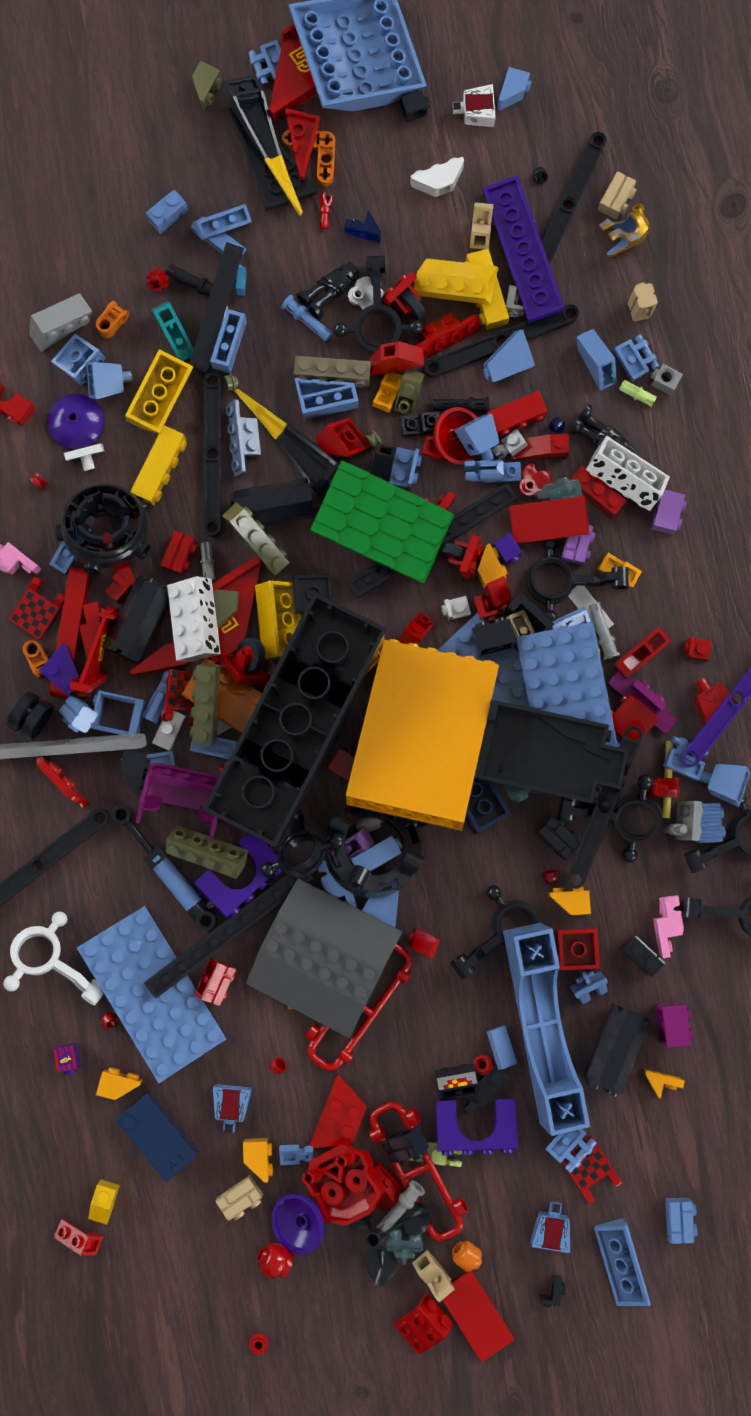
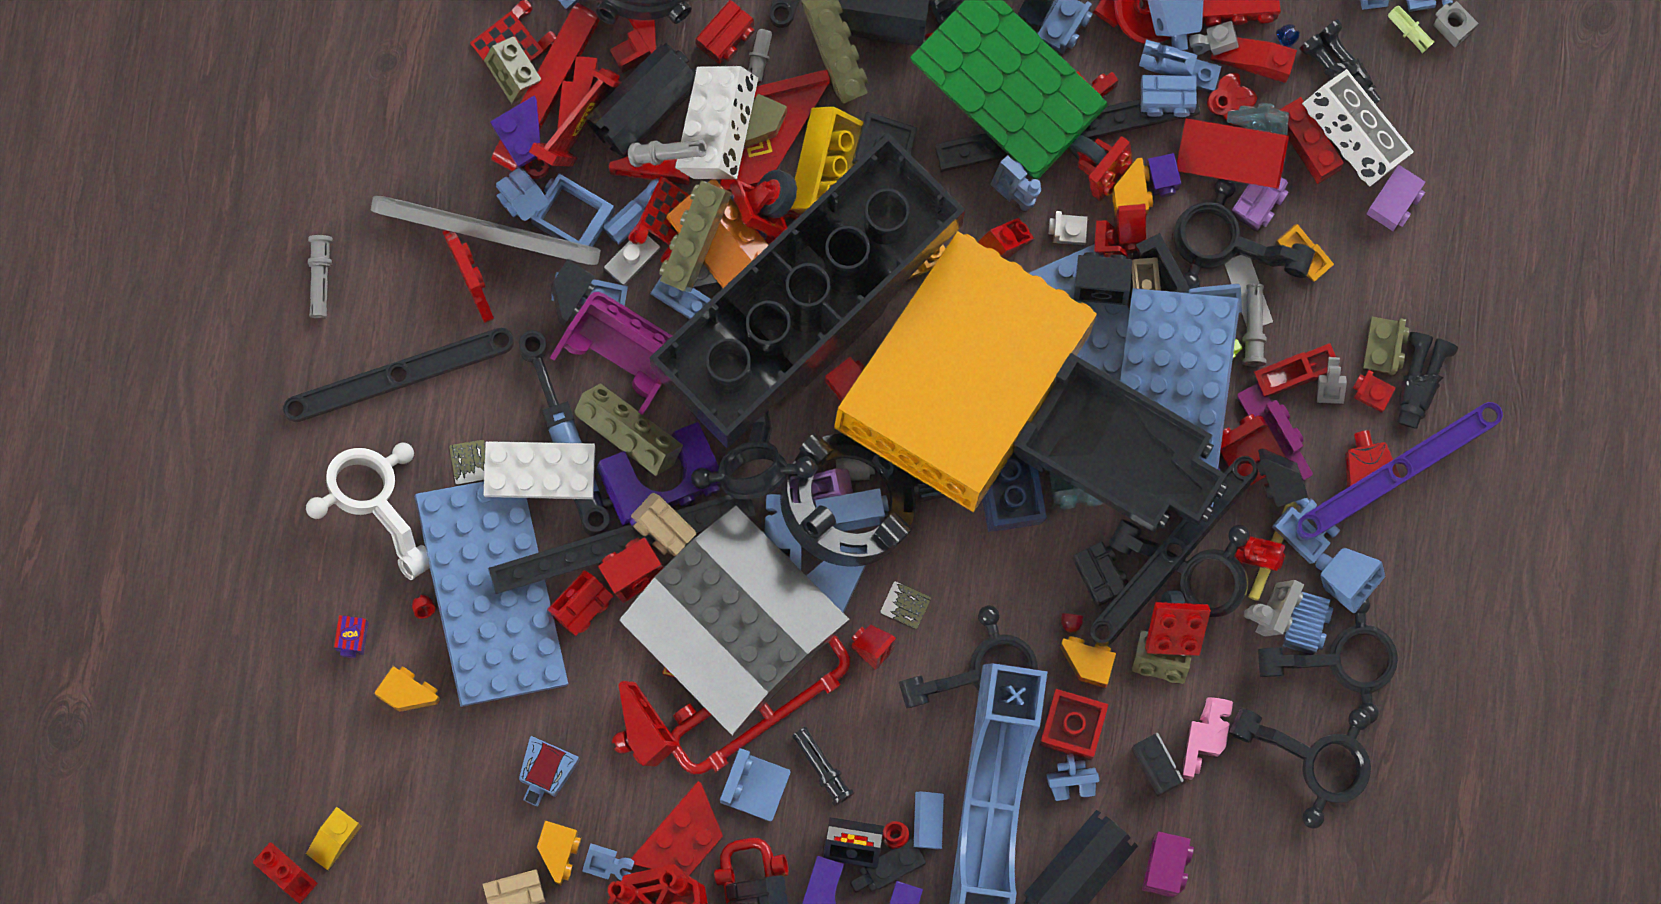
camera: 15 degrees right, 5 degrees down
black wheel [7,691,54,741] -> none
orange piece [23,640,50,679] -> none
dark blue brick [115,1090,200,1182] -> none
none -> sticker [449,440,486,484]
none -> olive bracket [484,37,541,104]
none -> white plate [484,442,595,499]
none -> red slope [598,537,664,603]
none -> red slope [618,681,679,766]
none -> light grey pin [628,139,707,167]
none -> tan brick [631,493,696,556]
none -> medium blue bracket [720,748,790,822]
none -> black pin [792,727,854,807]
none -> sticker [881,582,931,629]
none -> medium blue plate [990,156,1041,211]
none -> olive bracket [1132,630,1192,684]
none -> medium blue brick [1141,75,1196,117]
none -> red plate [1145,591,1210,656]
none -> black slope [1256,448,1308,507]
none -> light grey plate [1316,357,1347,404]
none -> olive bracket [1362,317,1409,376]
none -> black piece [1397,332,1458,429]

